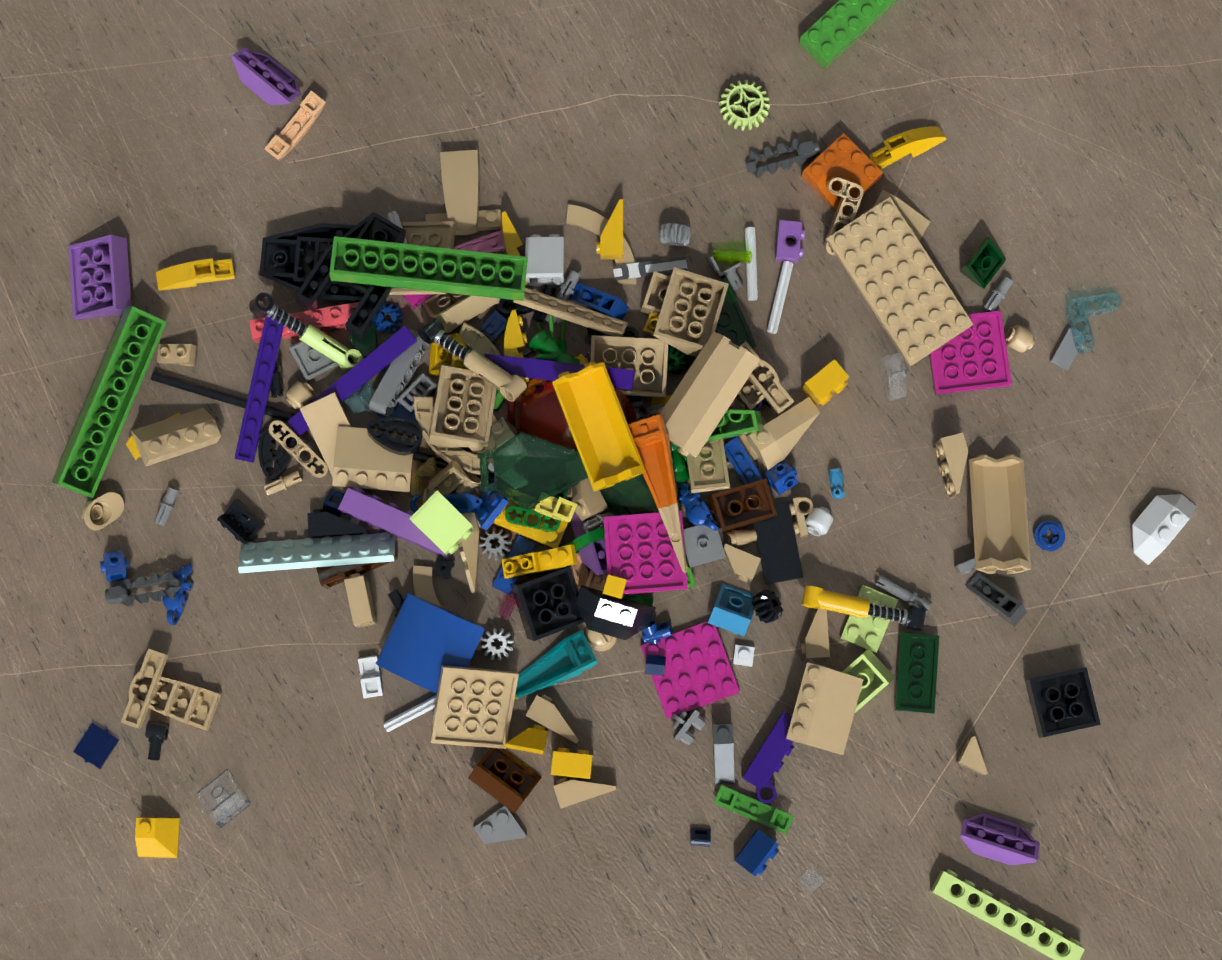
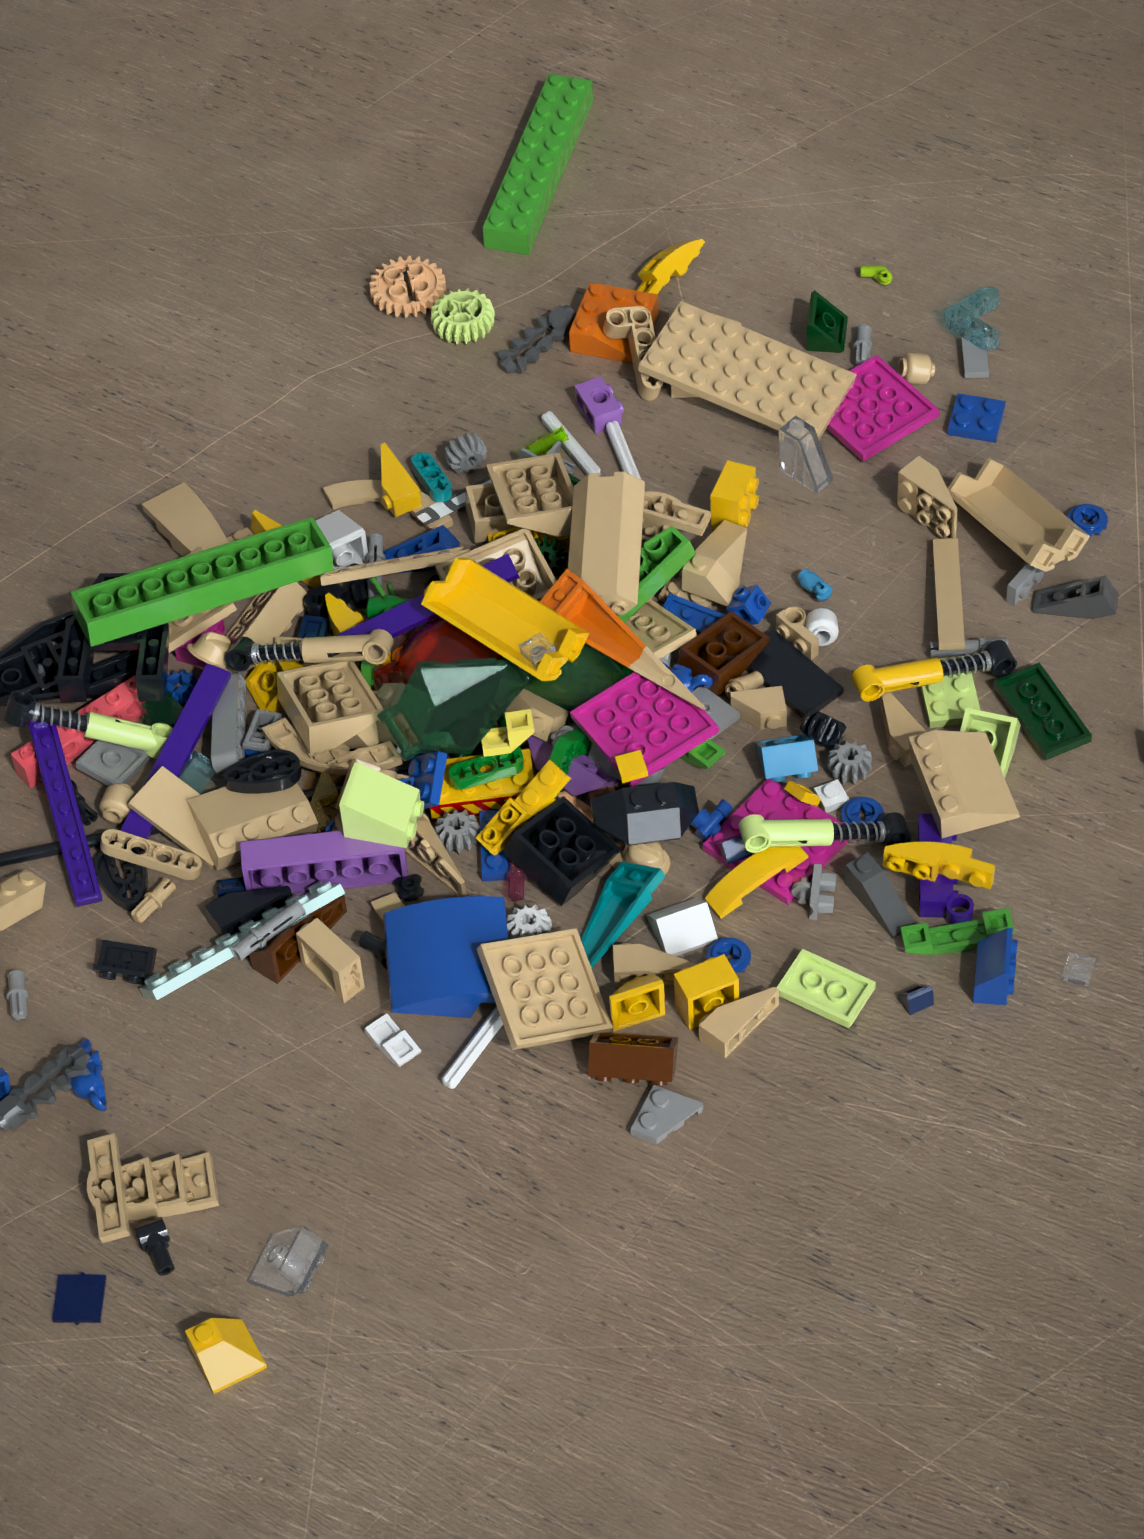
camera: 30 degrees left, 30 degrees down
none -> tan piece [187,632,237,673]
none -> light grey pin [230,900,306,961]
none -> light nougat gear [369,256,446,318]
none -> teal beam [411,452,452,502]
none -> clear plate [519,633,556,666]
none -> white slope [646,897,718,956]
none -> yellow slope [705,846,809,919]
none -> blue gear [707,937,751,973]
none -> yellowish green piece [739,812,912,853]
none -> yellowish green plate [776,949,876,1028]
none -> yellow tile [784,781,821,806]
none -> light grey gear [828,740,872,784]
none -> blue gear [841,797,884,825]
none -> lime arm [861,266,893,285]
none -> yellow slope [883,842,995,890]
none -> tan tile [933,538,965,650]
none -> blue plate [948,393,1006,443]

